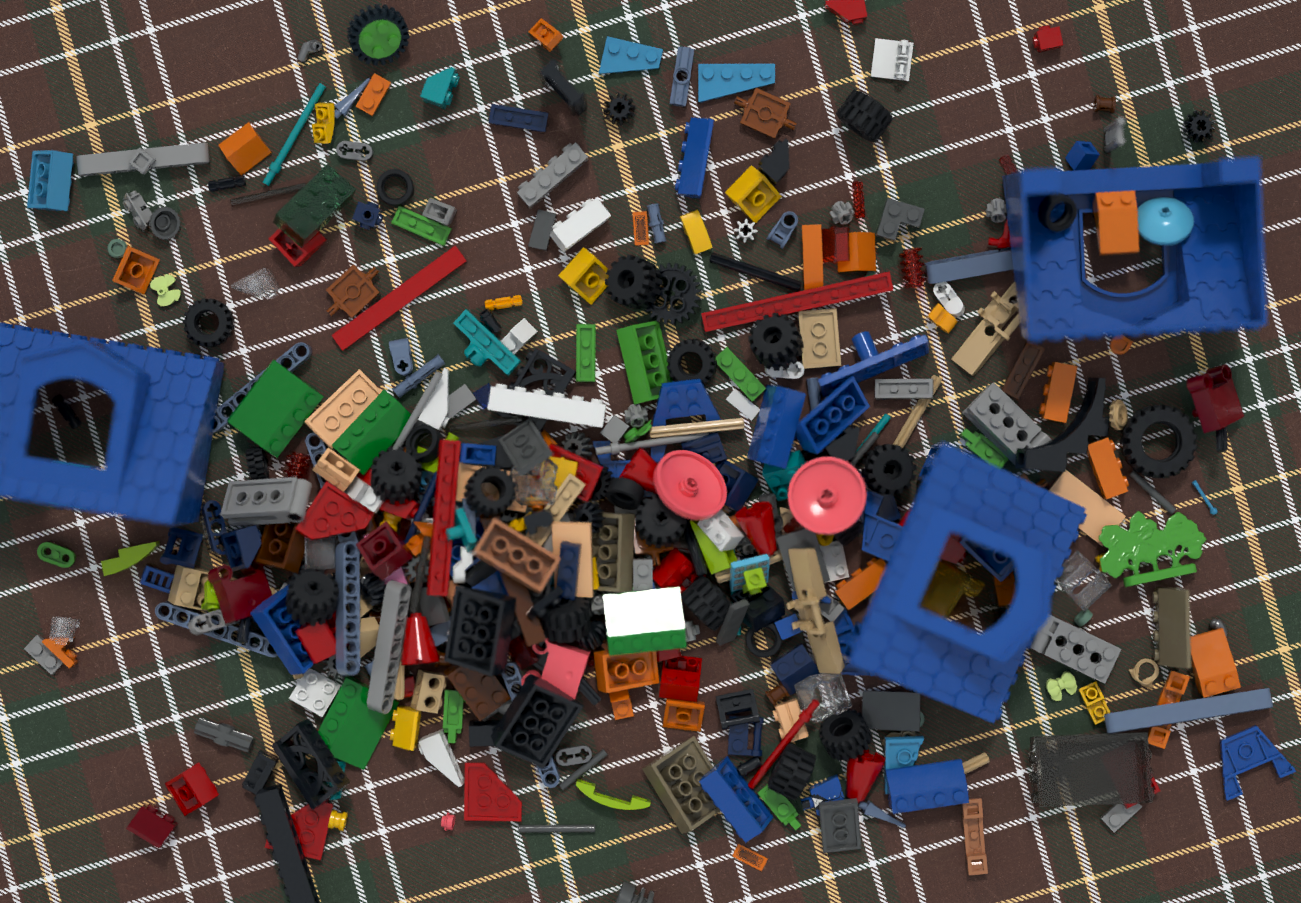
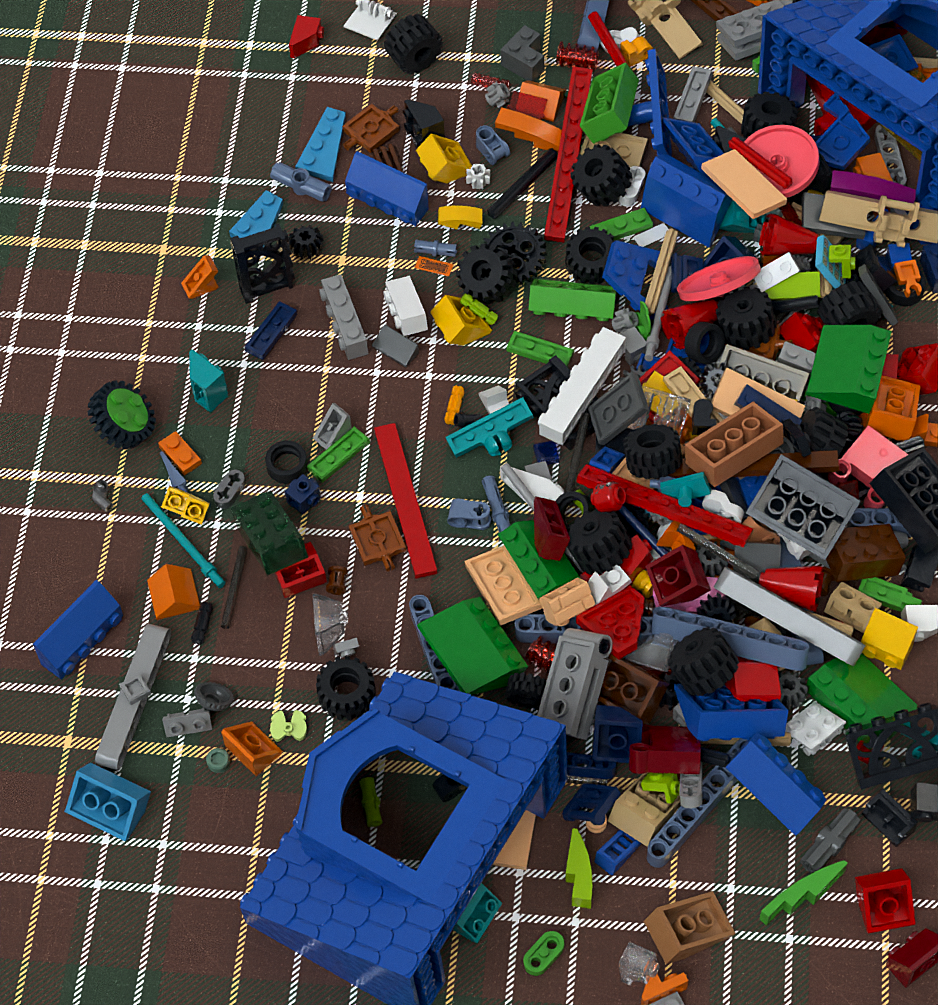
camera: 70 degrees left, 30 degrees down
none -> blue slope [33,580,123,680]
none -> reddish brown bush [326,566,348,595]
none -> light grey plate [333,638,359,658]
none -> reddish brown tile [373,144,403,172]
none -> lime axle [460,293,498,325]
none -> dark red slope [534,496,570,561]
none -> bright green brick [580,62,639,144]
none -> red axle [588,11,629,66]
none -> red head [591,481,626,512]
none -> medium nougat slope [644,891,736,964]
none -> light nougat tile [701,149,787,219]
none -> blue slope [725,732,827,836]
none -> red axle [728,137,793,189]
none -> bright green slope [759,860,848,926]
none -> magenta slope [831,170,916,203]
none -> orange plate [893,259,922,298]

